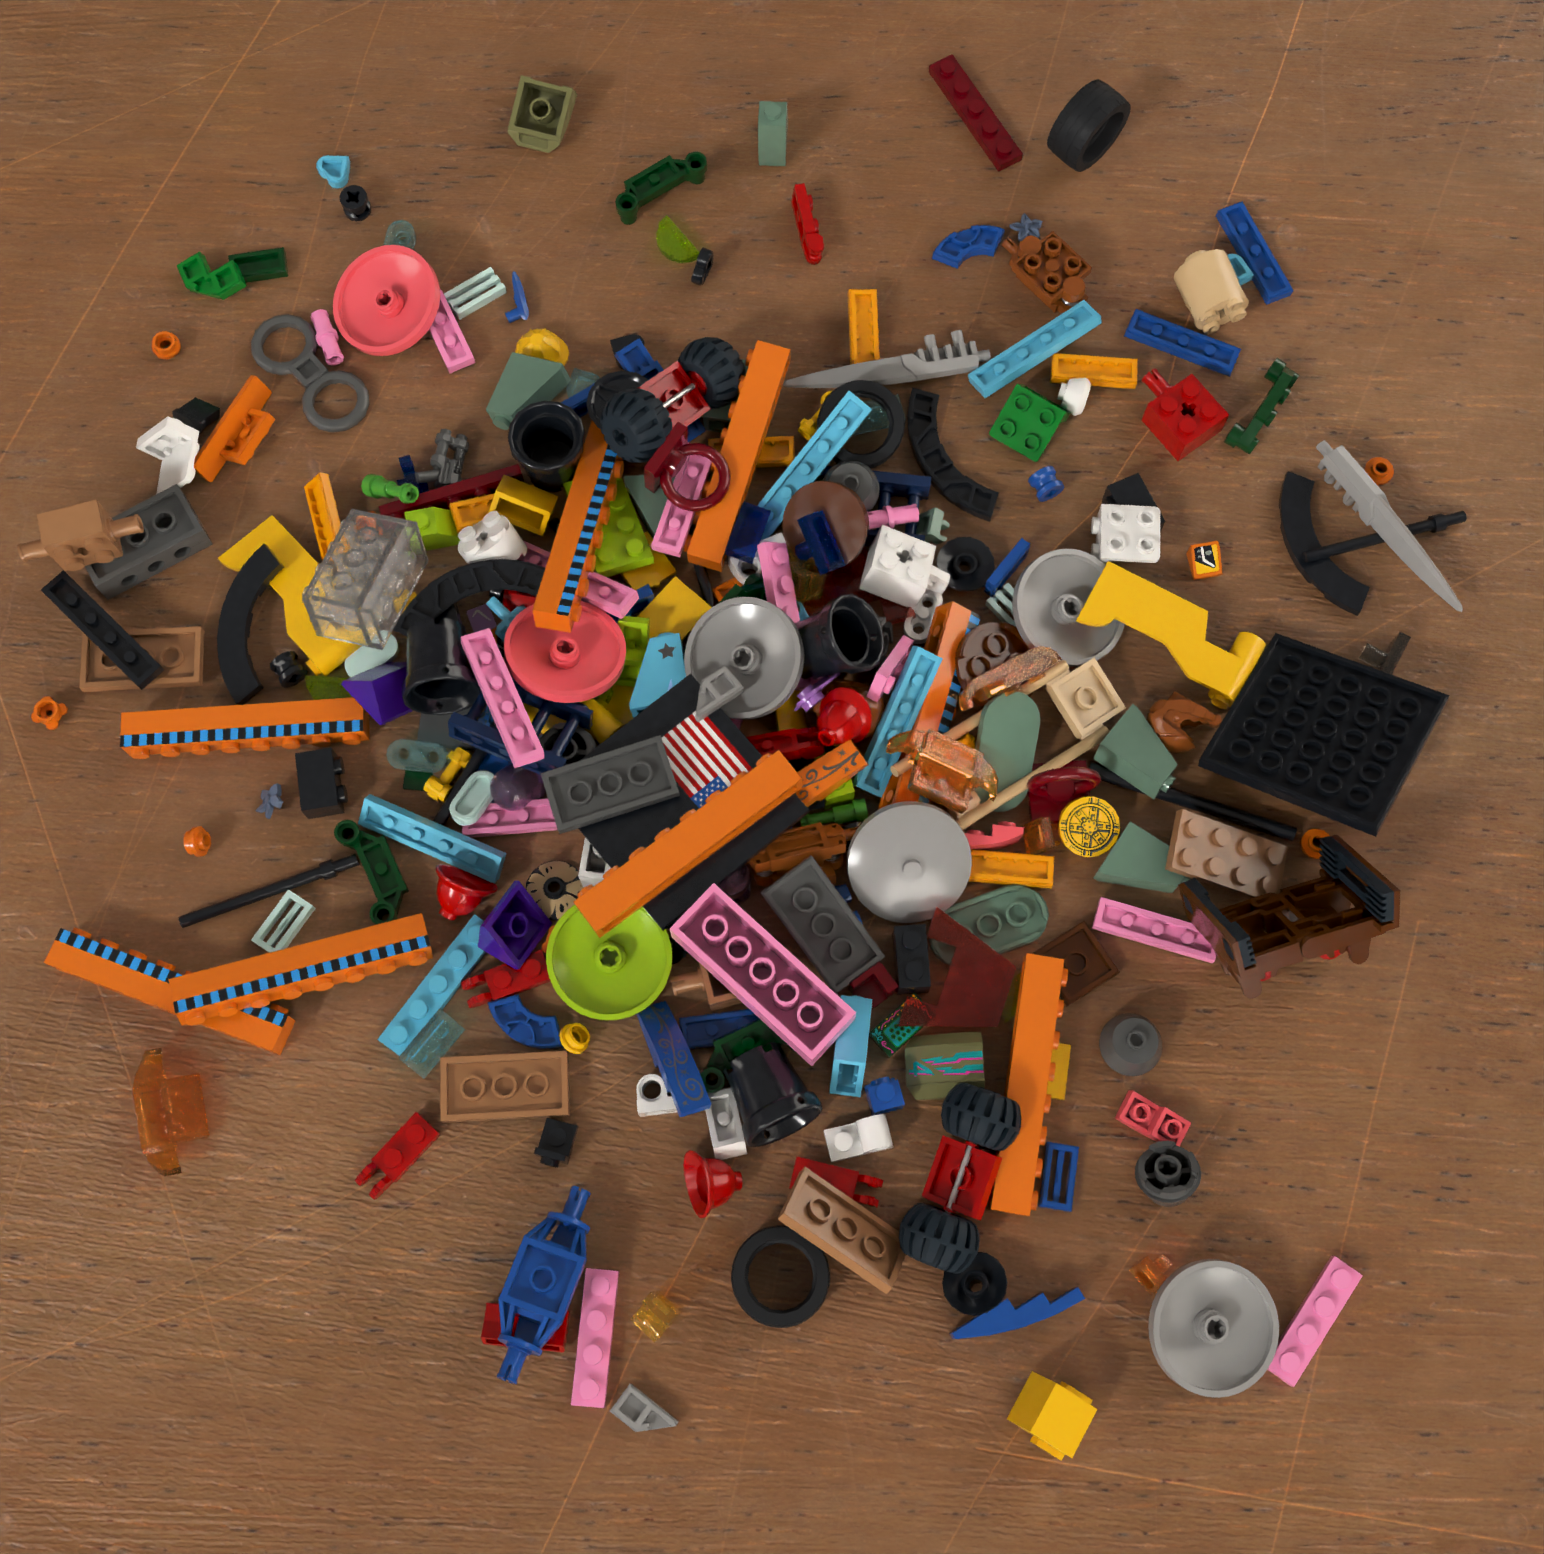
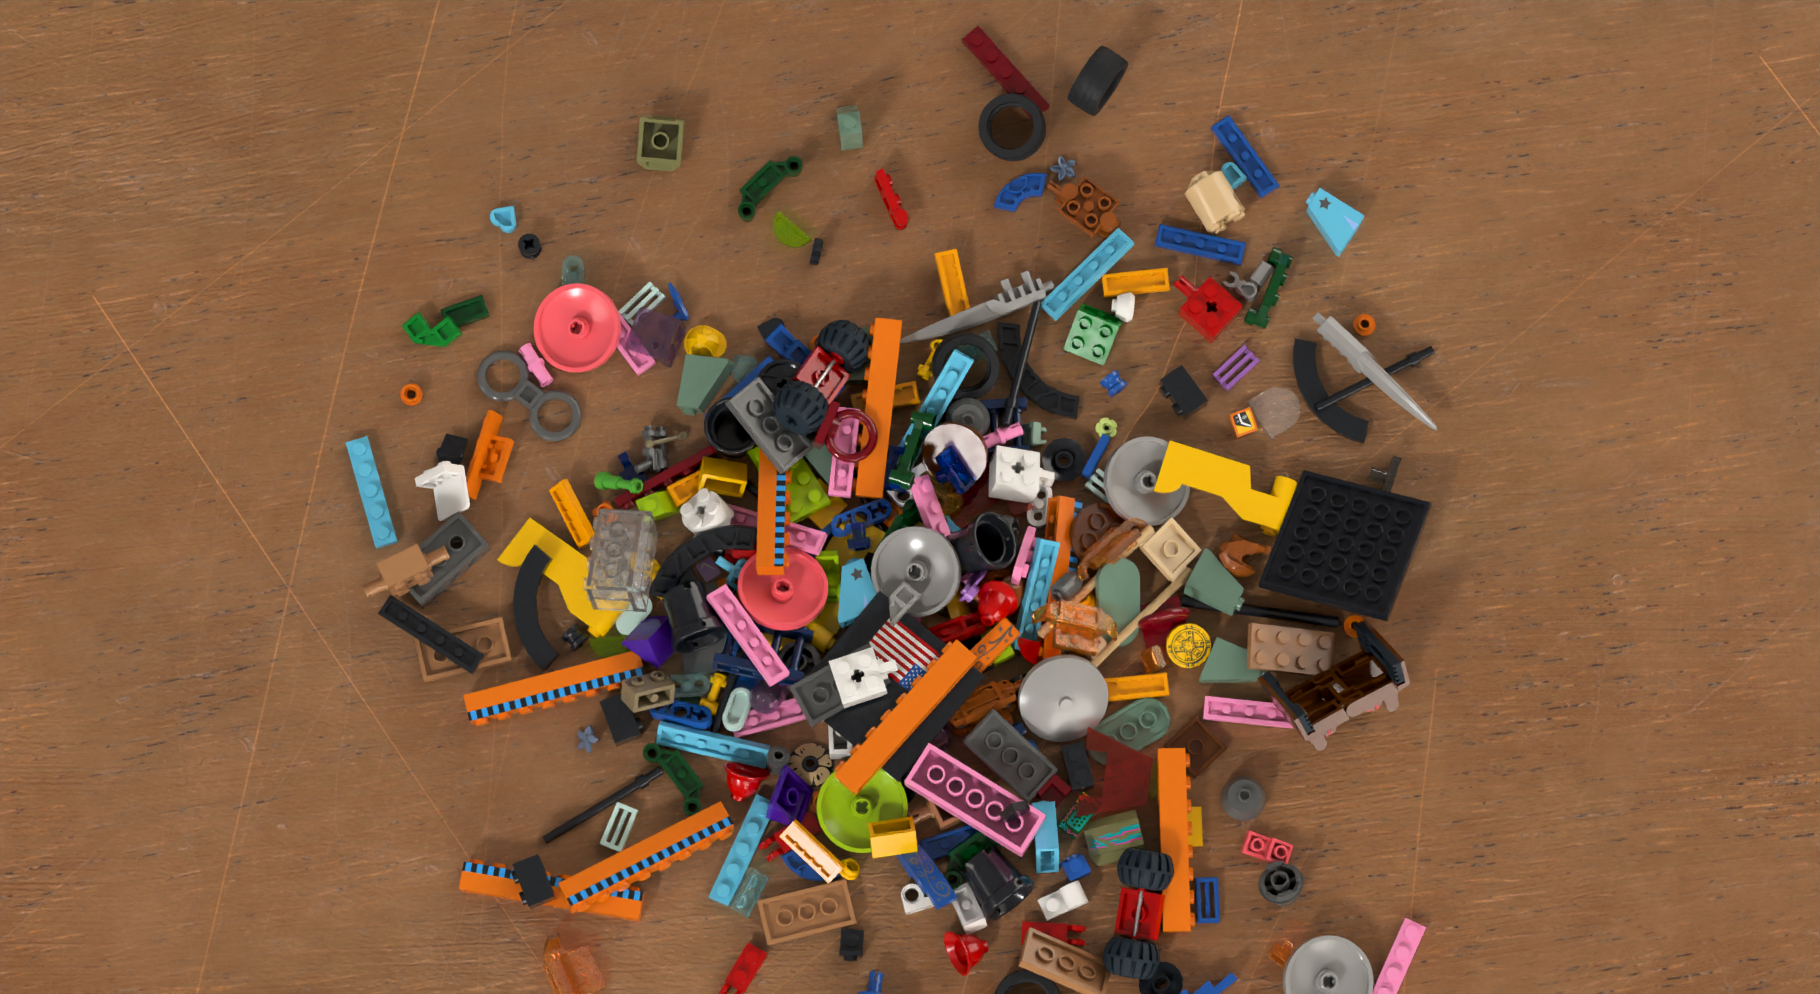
camera: 10 degrees left, 5 degrees up
orange plate [31,696,68,730] -> none
orange plate [184,826,211,857] -> none
bright green piece [800,798,868,826] -> none
coral slope [964,821,1024,851] -> none
white bracket [1091,504,1160,564] -> none
none -> medium azure plate [346,436,398,549]
none -> black brick [511,854,556,909]
none -> dark tan brick [621,671,675,713]
none -> bracket [625,307,687,368]
none -> dark tan hinge [645,431,687,448]
none -> blue beam [649,700,713,730]
none -> dark grey tile [725,377,814,475]
none -> dark grey brick [766,746,790,775]
none -> plate [779,819,845,883]
none -> white hinge [829,647,898,708]
none -> blue beam [830,499,892,537]
none -> clear blue tile [847,522,873,552]
none -> yellow brick [867,816,918,858]
none -> dark green plate [889,410,937,490]
none -> black tyre [978,94,1046,161]
none -> black tile [1000,801,1030,823]
none -> black bar [1002,301,1042,427]
none -> red tile [1018,637,1041,664]
none -> dark grey brick [1050,571,1083,603]
none -> yellowish green plate [1095,417,1117,438]
none -> medium lavender tile [1212,345,1260,392]
none -> light grey bar [1223,261,1274,302]
none -> clear tile [1247,387,1300,440]
none -> medium azure slope [1306,188,1365,257]

